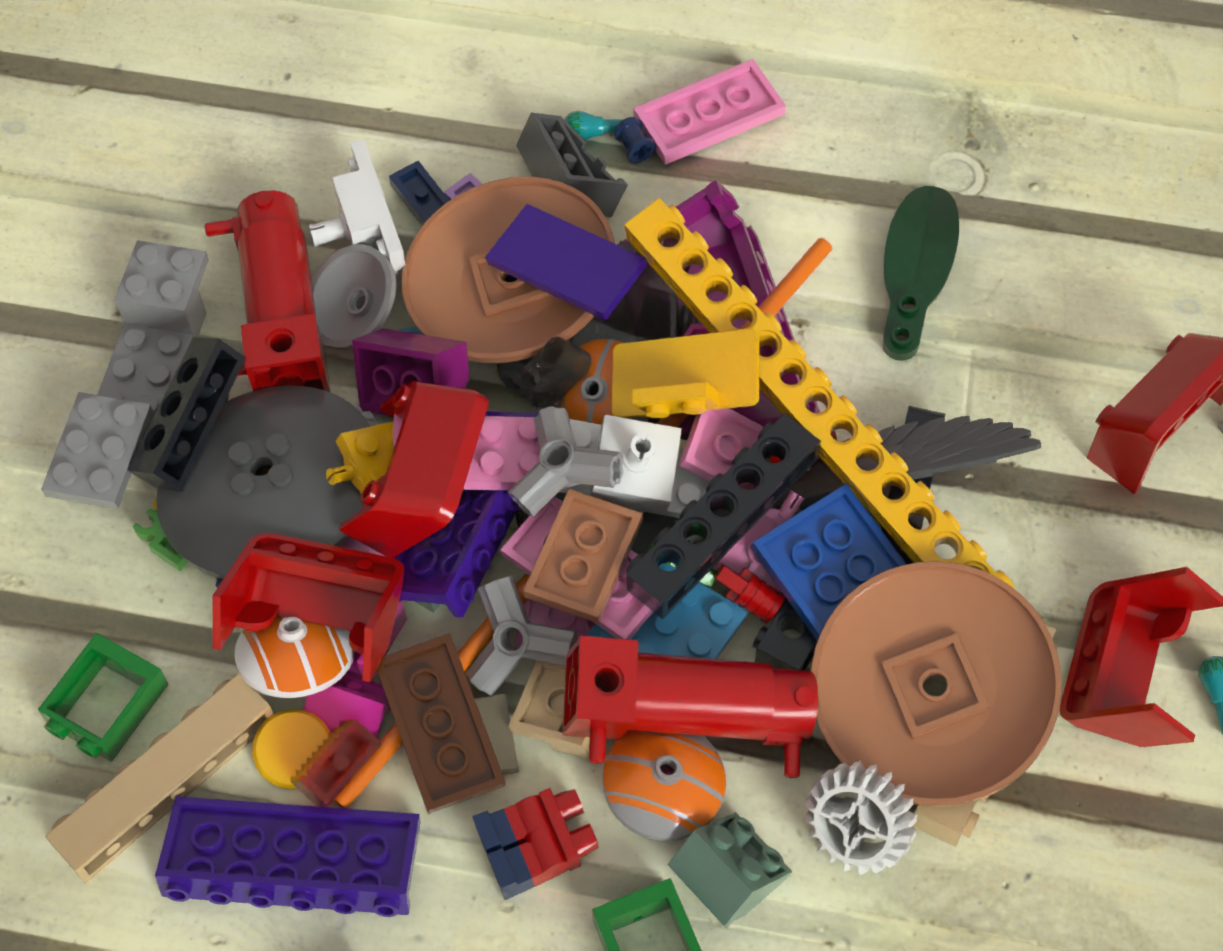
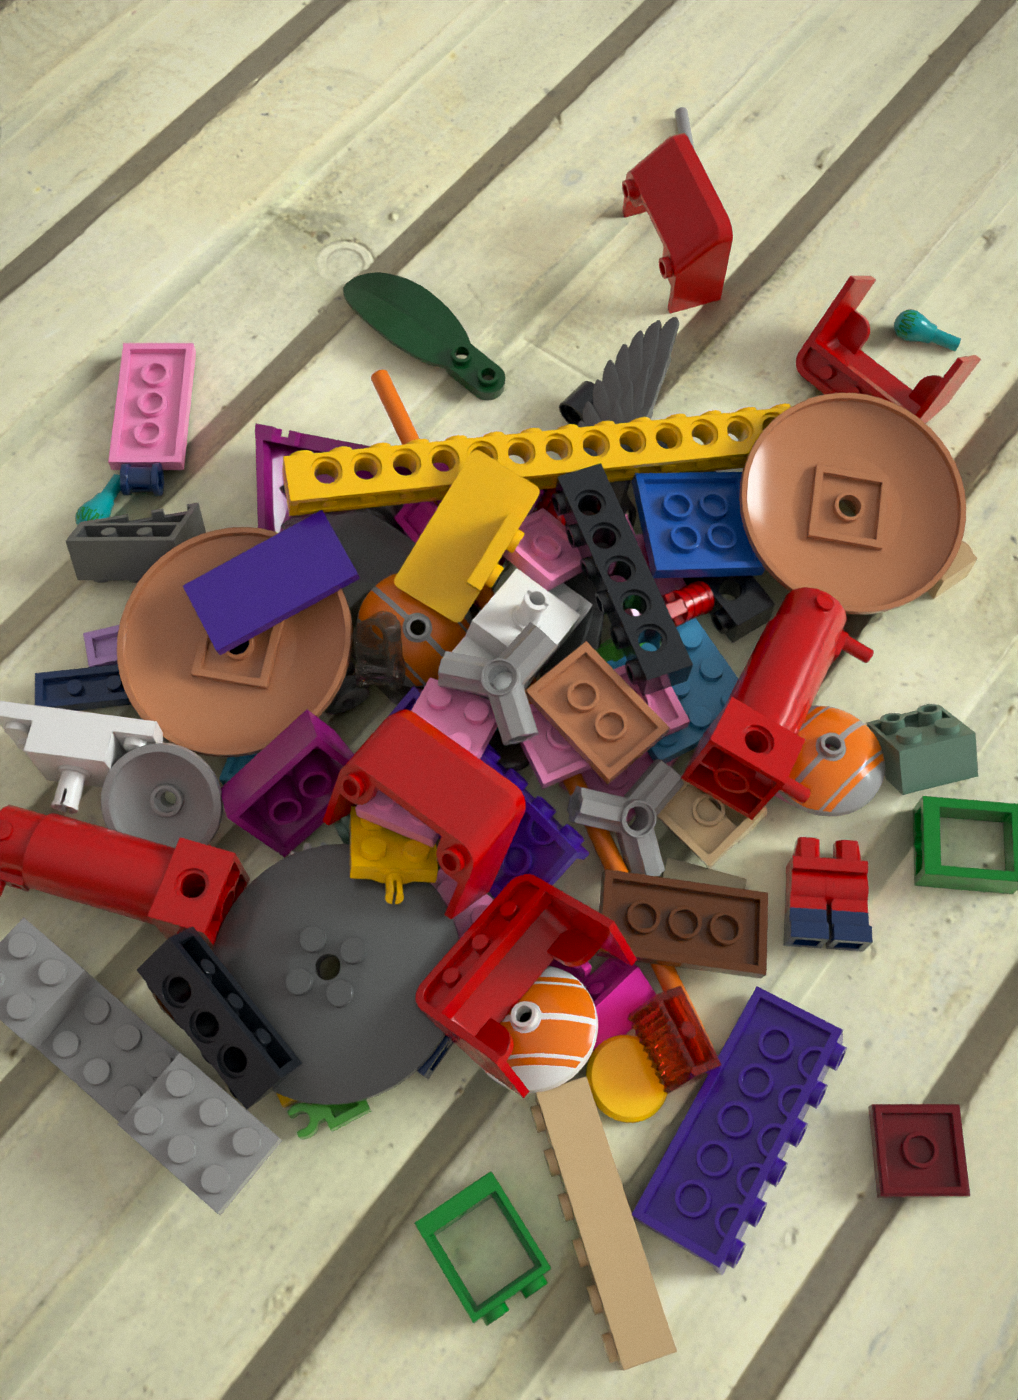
camera: 65 degrees left, 5 degrees up
white gear [804,760,918,875] -> none

